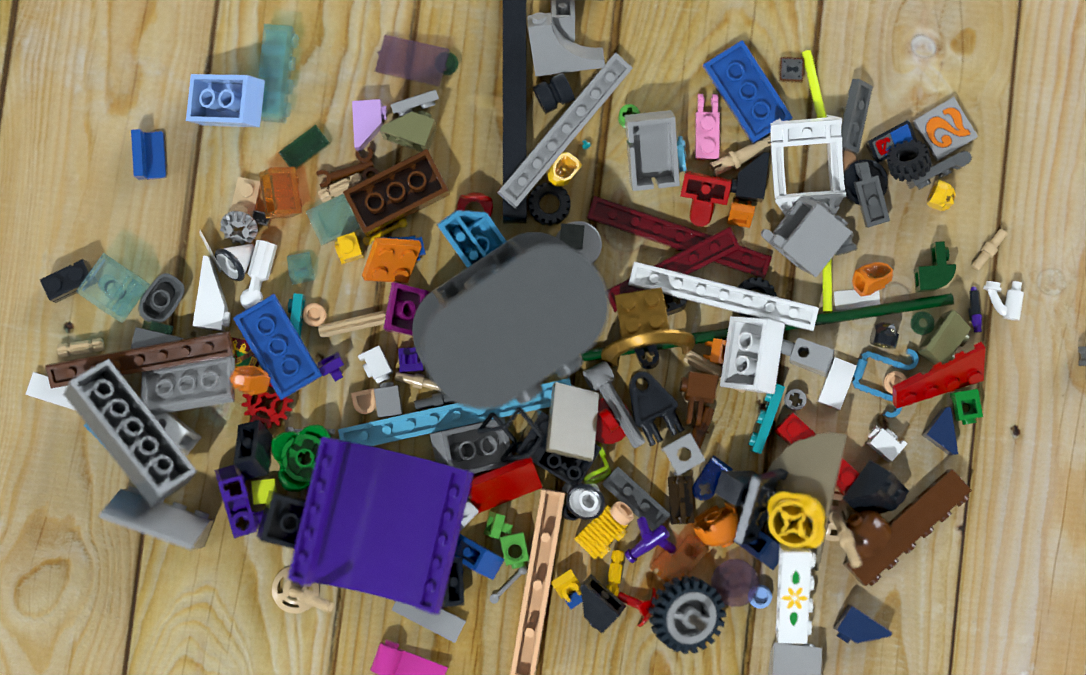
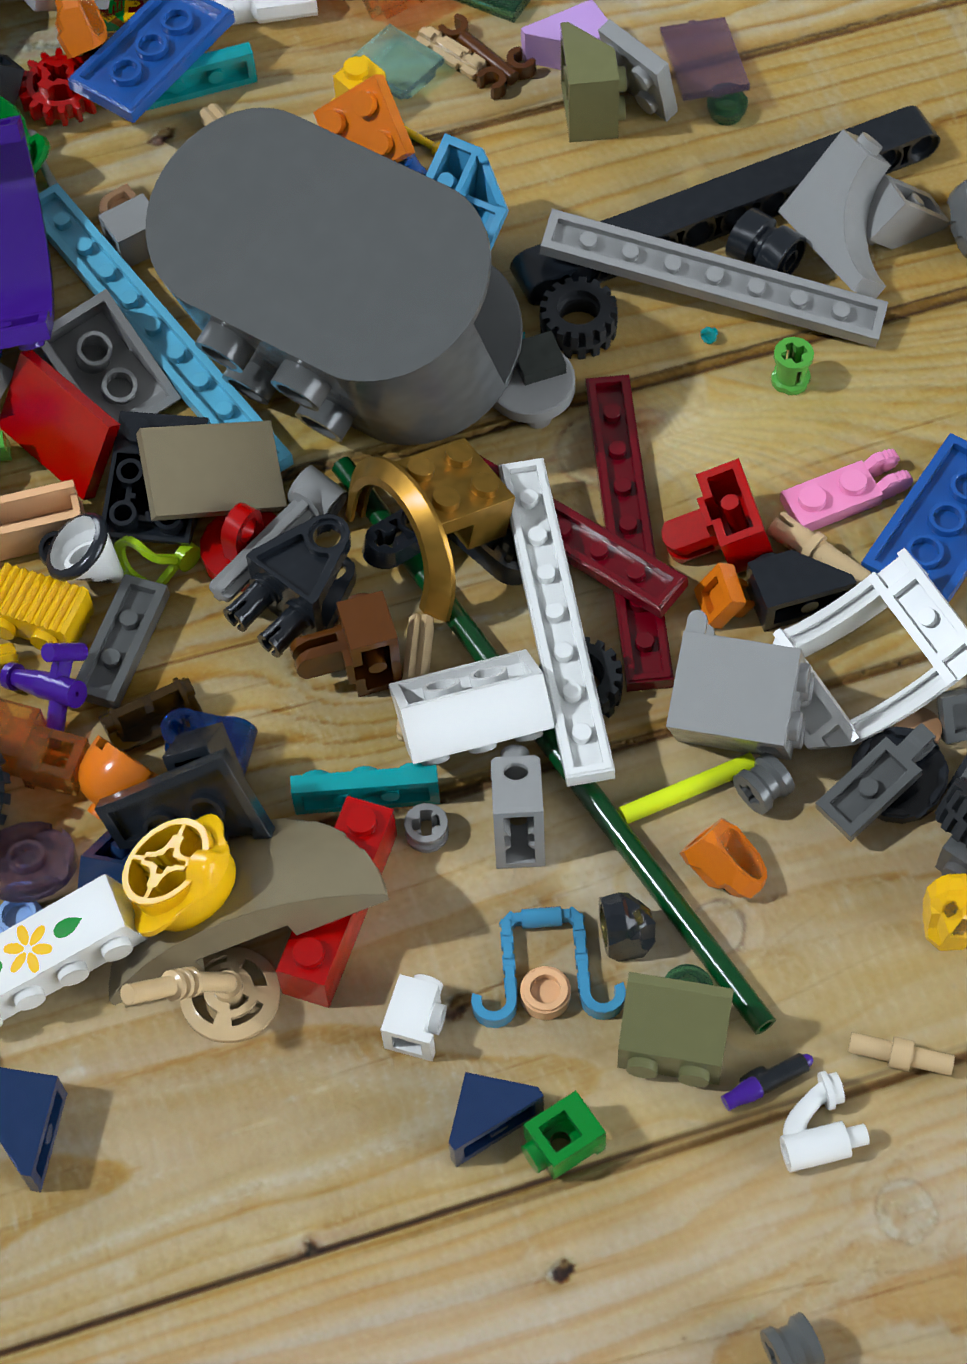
camera: 70 degrees right, 25 degrees down
clear light blue slope [287,252,315,284] -> none
light nougat tile [302,303,327,327] -> none
dark purple tile [317,352,344,382] -> none
reddish brown brick [343,149,450,237] -> none
dark grey bar [414,392,454,410] -> none
red piece [457,192,493,218] -> none
black piece [477,407,544,462] -> none
rock [548,152,582,187] -> none
light nougat tile [610,501,634,525] -> none
light grey piece [624,110,680,191] -> none
light grey piece [661,433,706,476] -> none
medium azure piece [677,136,687,172] -> none
reddish brown axle [686,406,715,450] -> none
orange tile [703,338,726,365] -> none
white tile [817,357,857,410] -> none
white sticker [834,290,880,310] -> none
black slope [842,460,909,514] -> none
reddish brown brick [843,469,972,586] -> none
reddish brown cylinder [845,510,892,558] -> none
red wing [893,342,985,409] -> none
dark green brick [914,241,956,292] -> none

